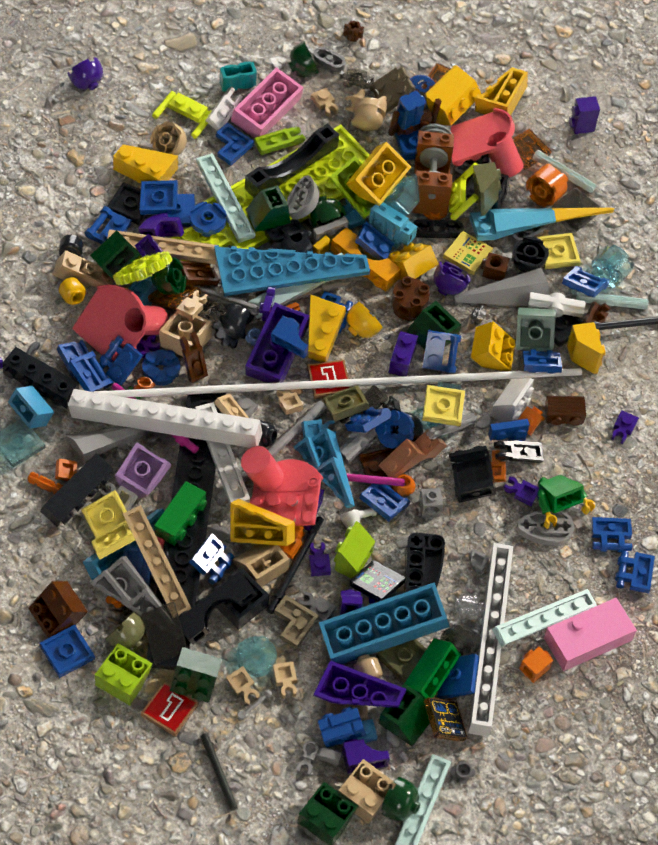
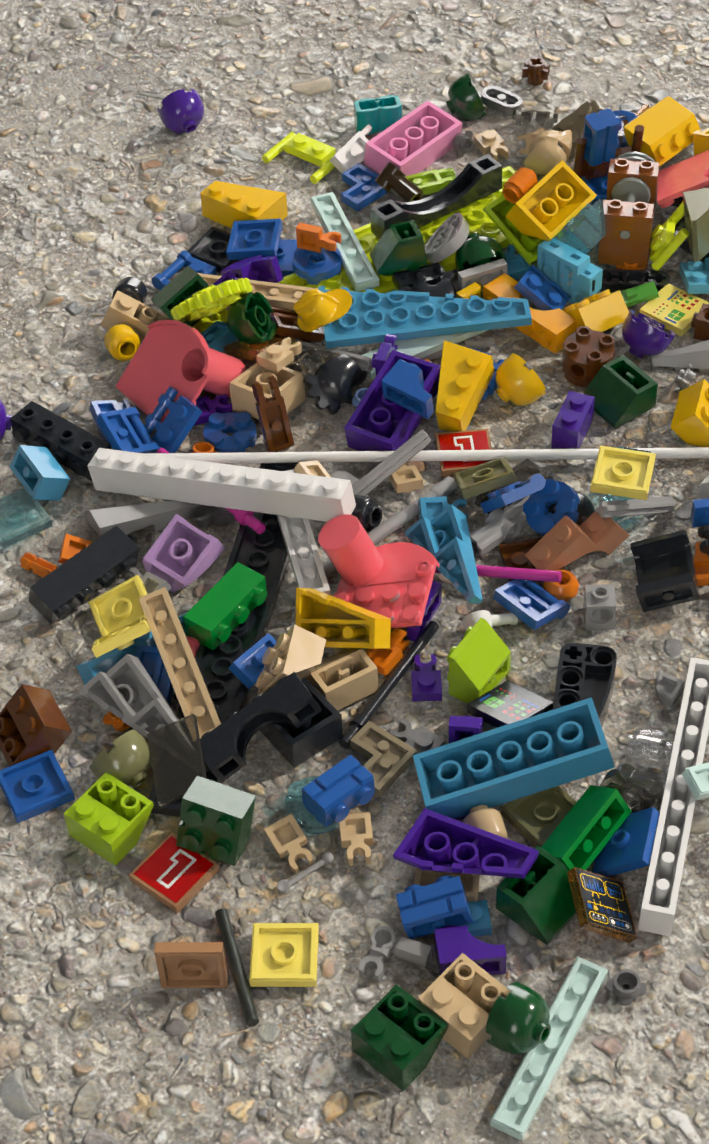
camera: 15 degrees right, 10 degrees down
tan cylinder [150,121,187,155] -> none
blue plate [422,330,461,373] -> none
none -> medium nougat tile [154,942,228,988]
none -> light yellow plate [249,923,319,987]
none -> tan slope [256,625,326,696]
none -> yellow piece [293,289,352,332]
none -> orange plate [296,222,342,253]
none -> blue brick [301,755,375,827]
none -> light grey axle [352,430,431,496]
none -> dark brown piece [374,162,423,202]
none -> flat silver plate [452,130,475,157]
none -> orange brick [502,167,538,204]
none -> bright green piece [620,281,659,307]

